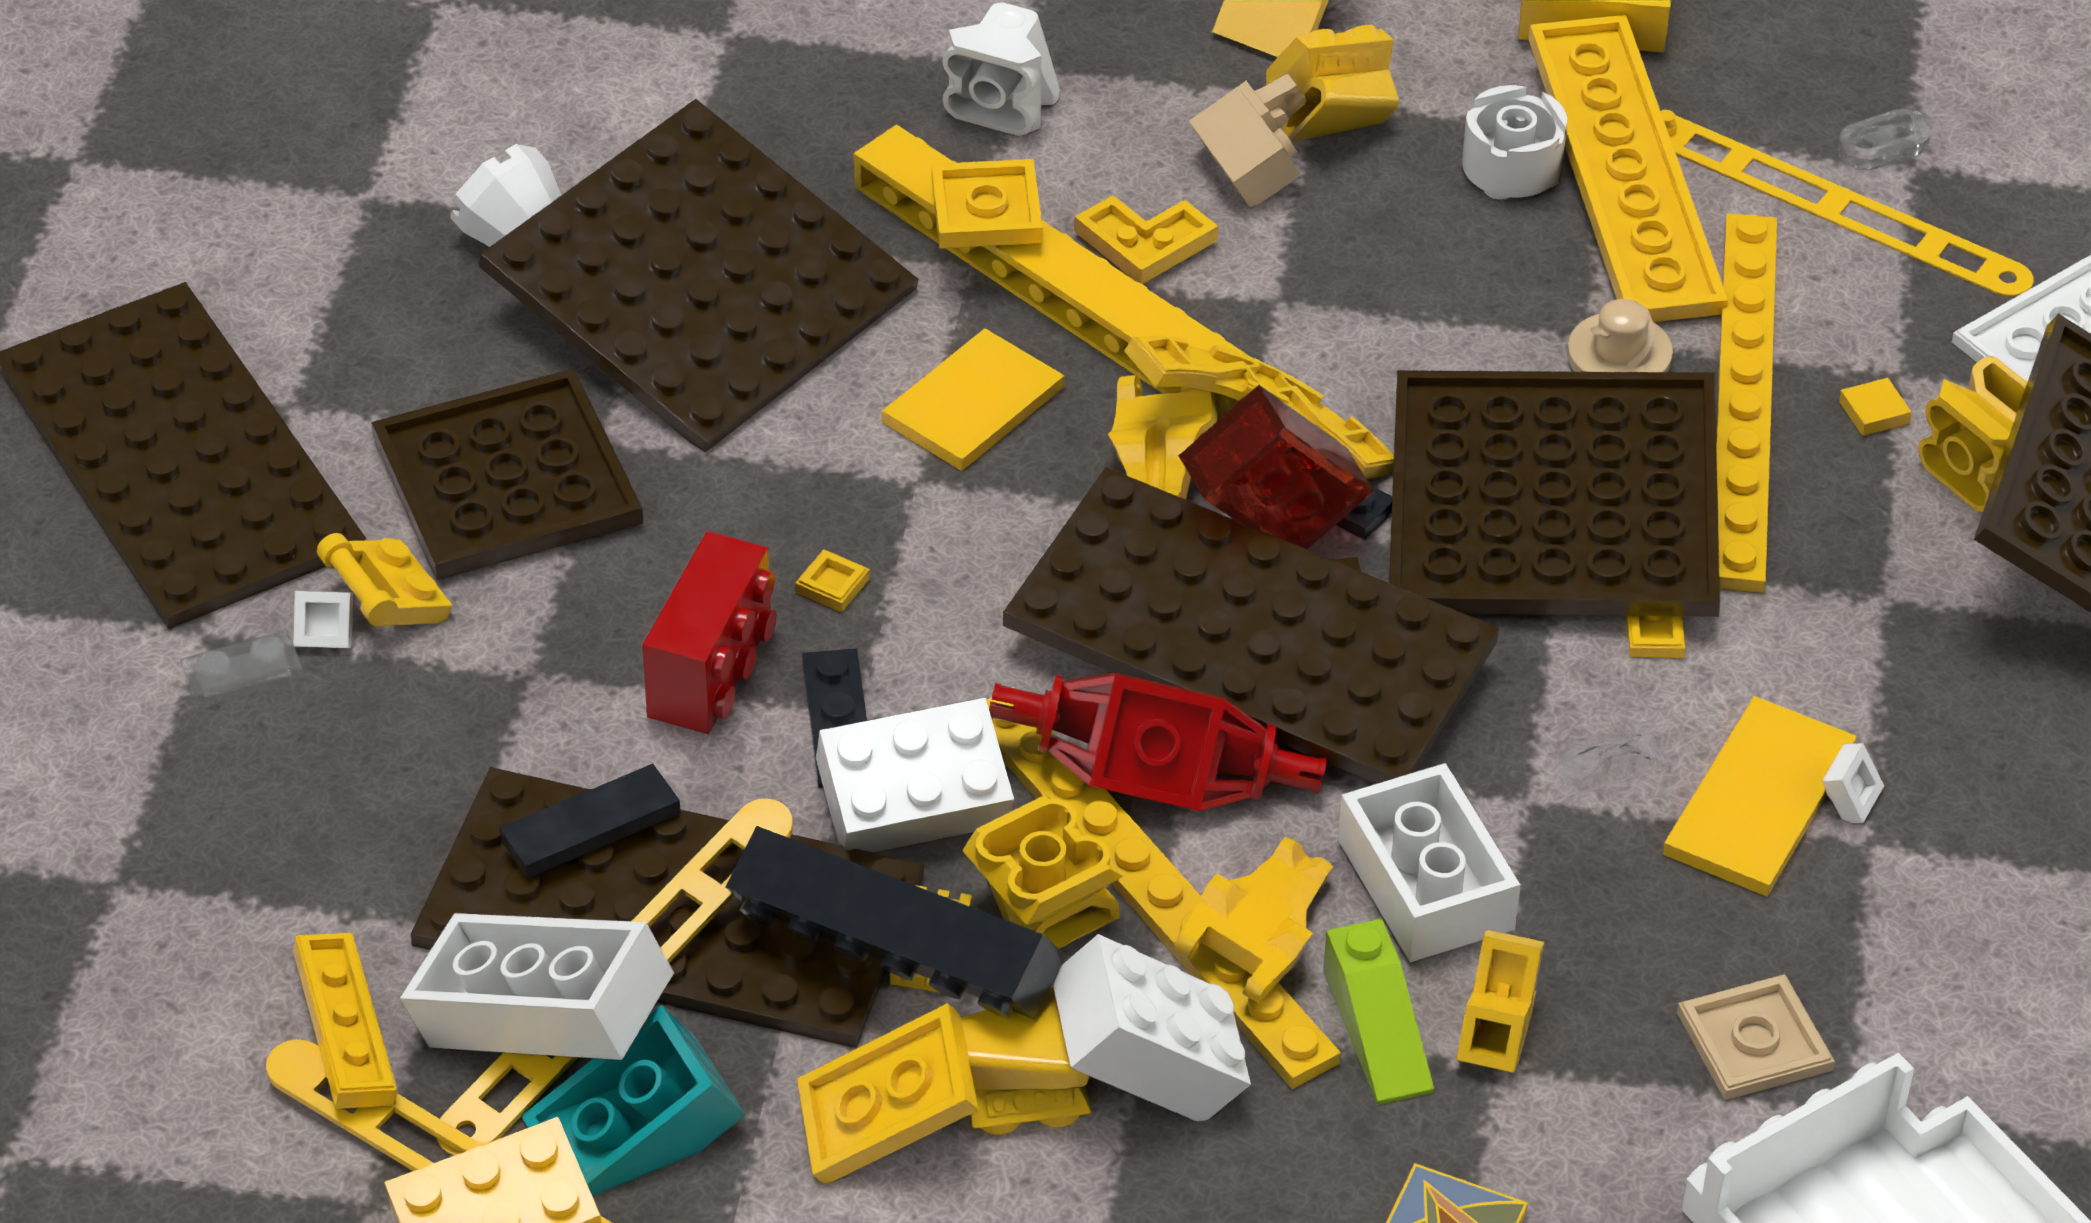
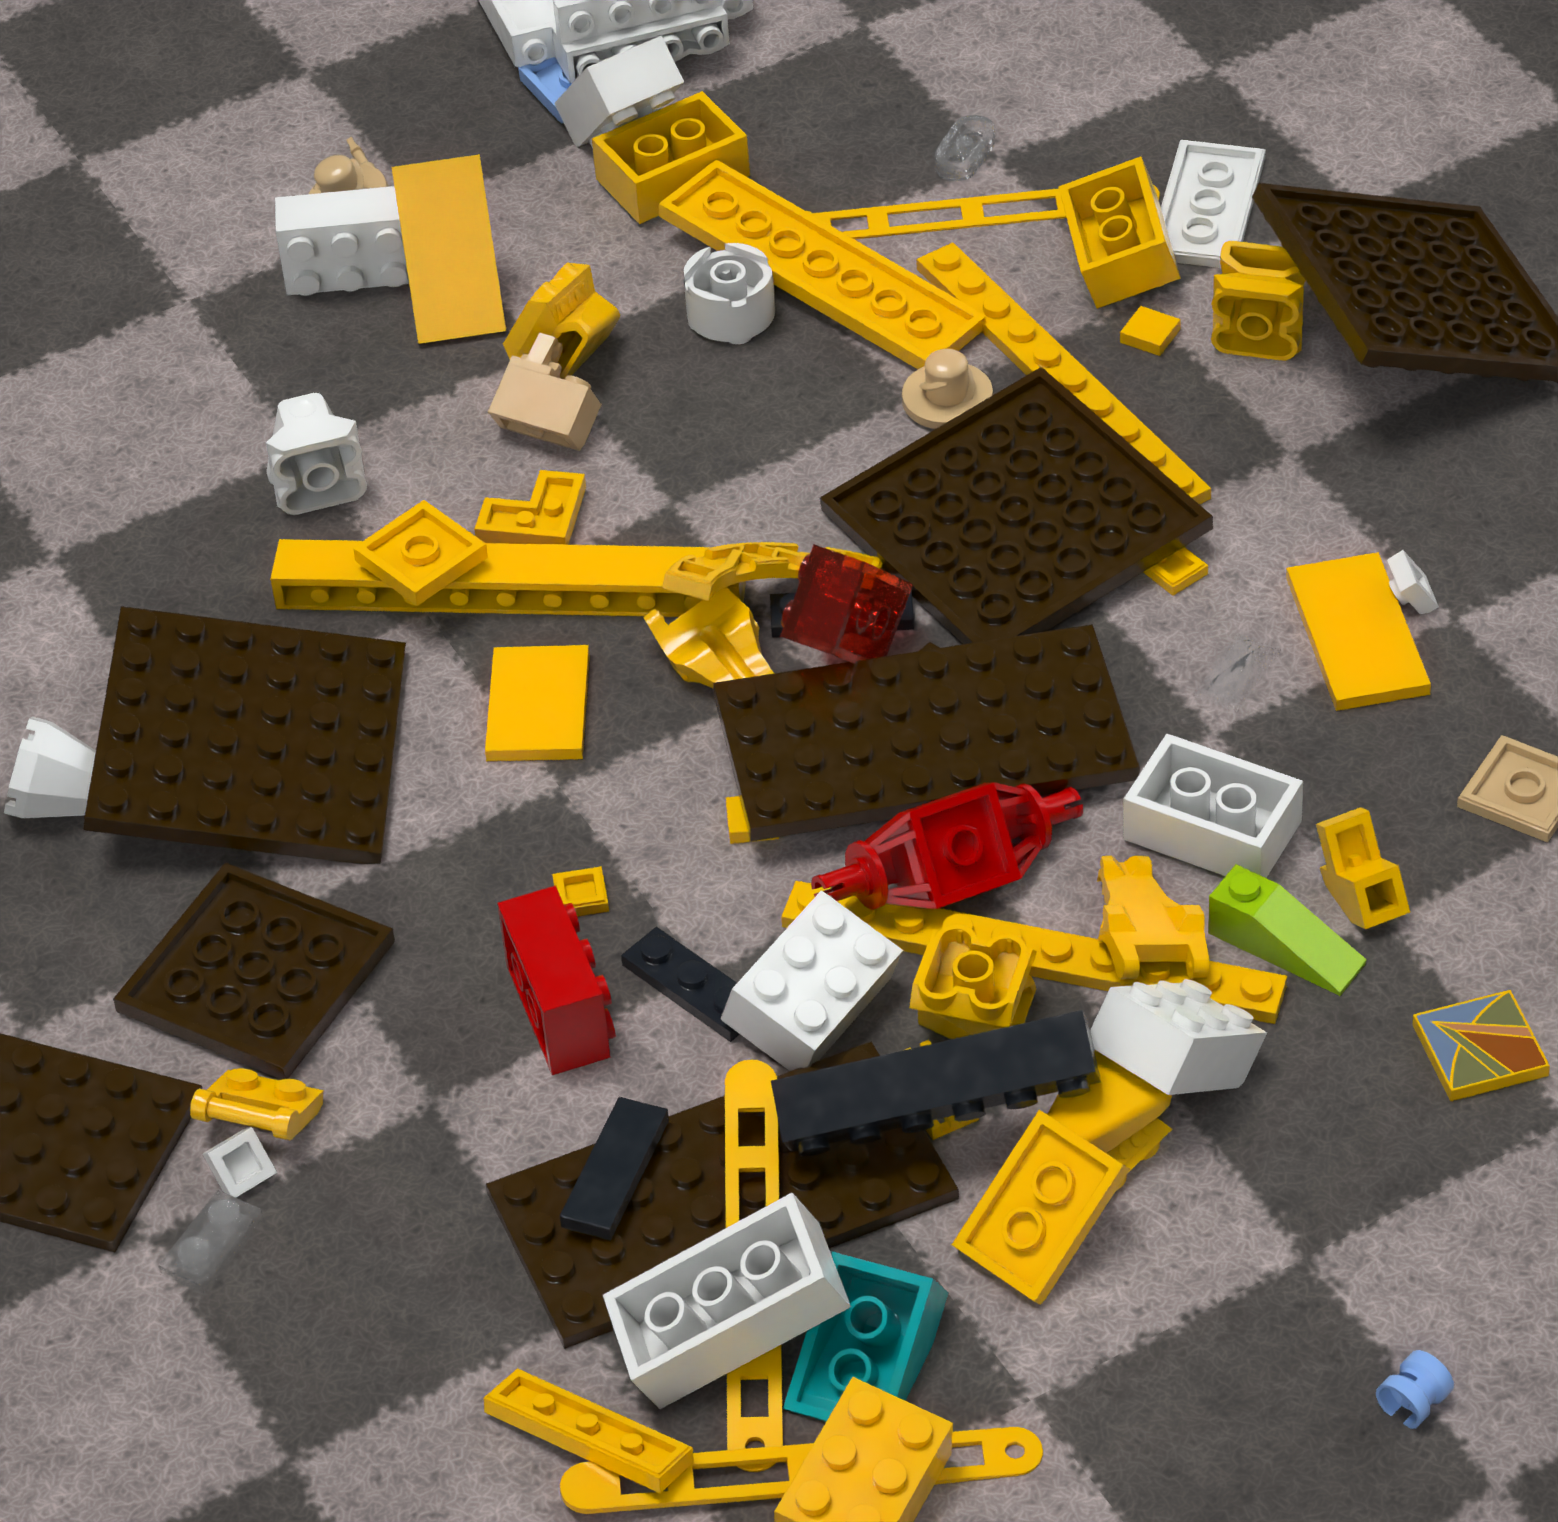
camera: 35 degrees left, 0 degrees up
none -> yellow brick [1058,156,1181,309]

